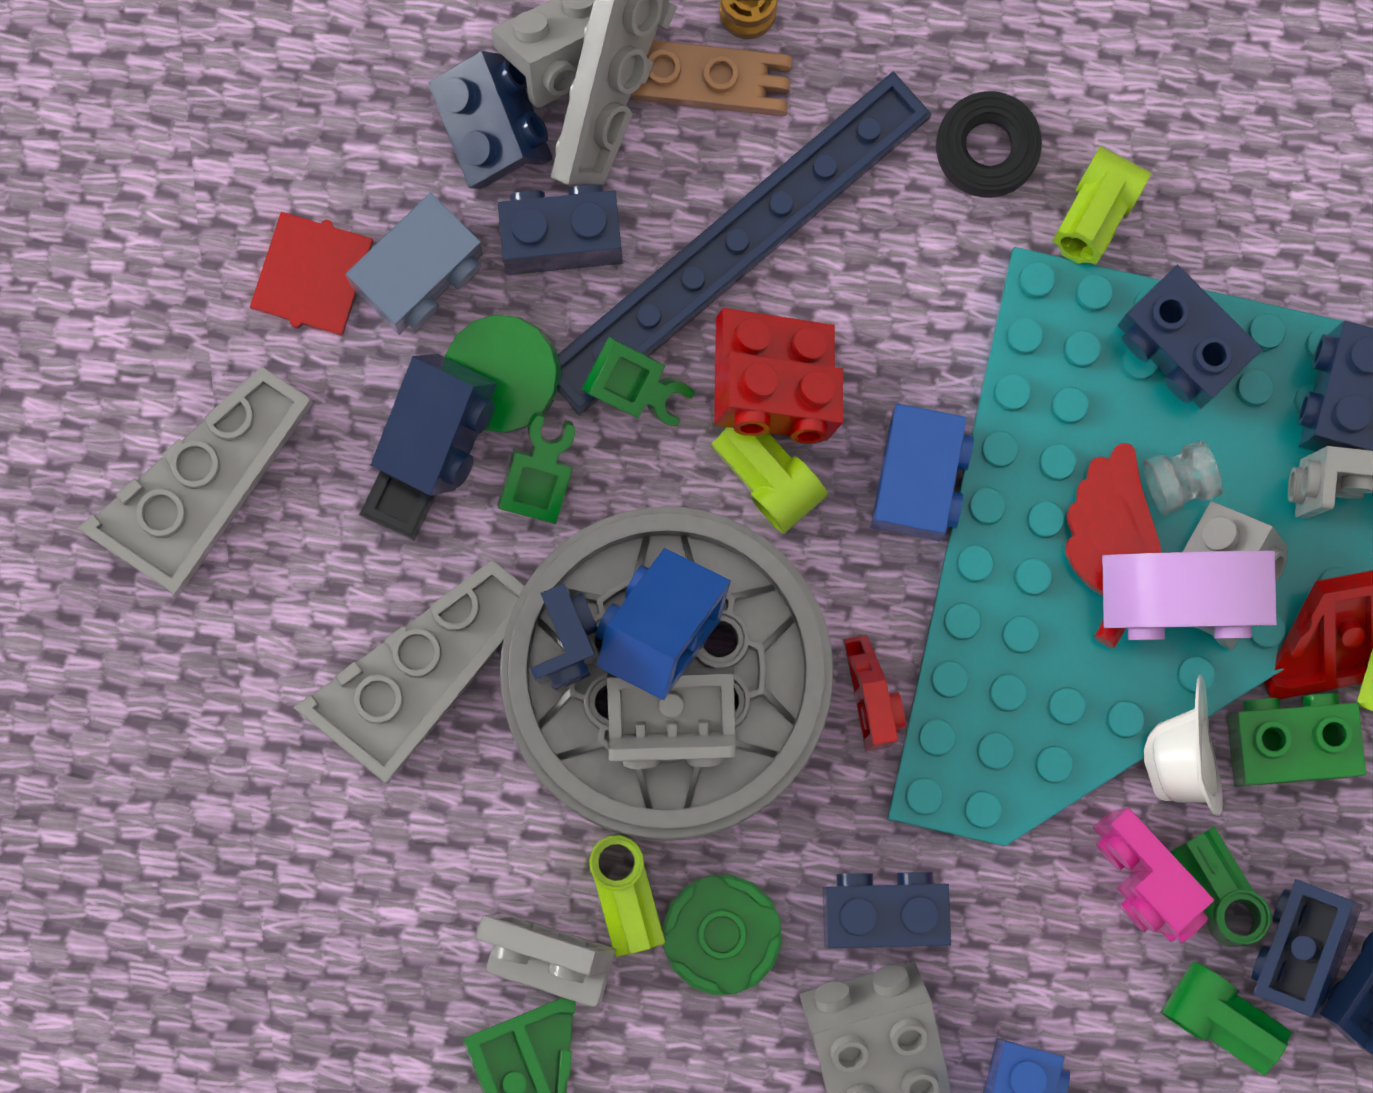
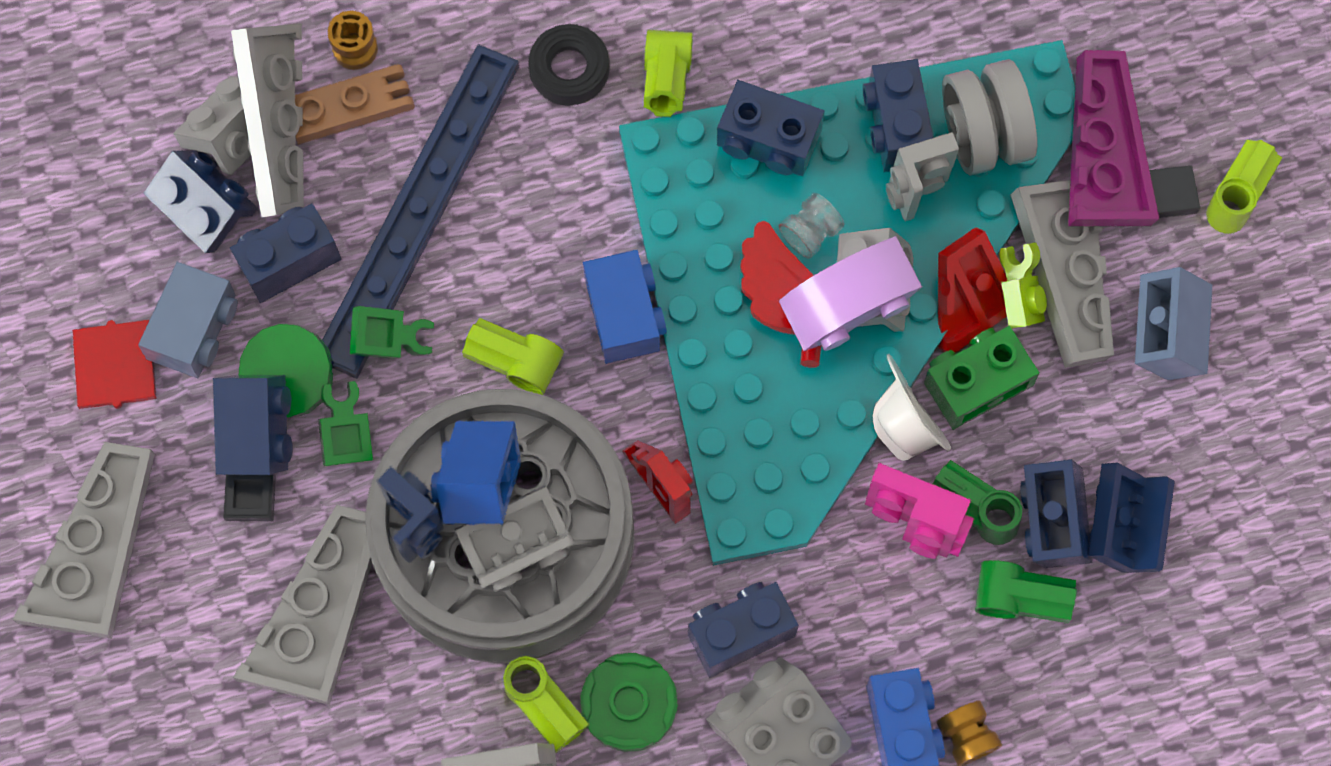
camera: 20 degrees left, 10 degrees down
red plate [714,308,843,444] -> none

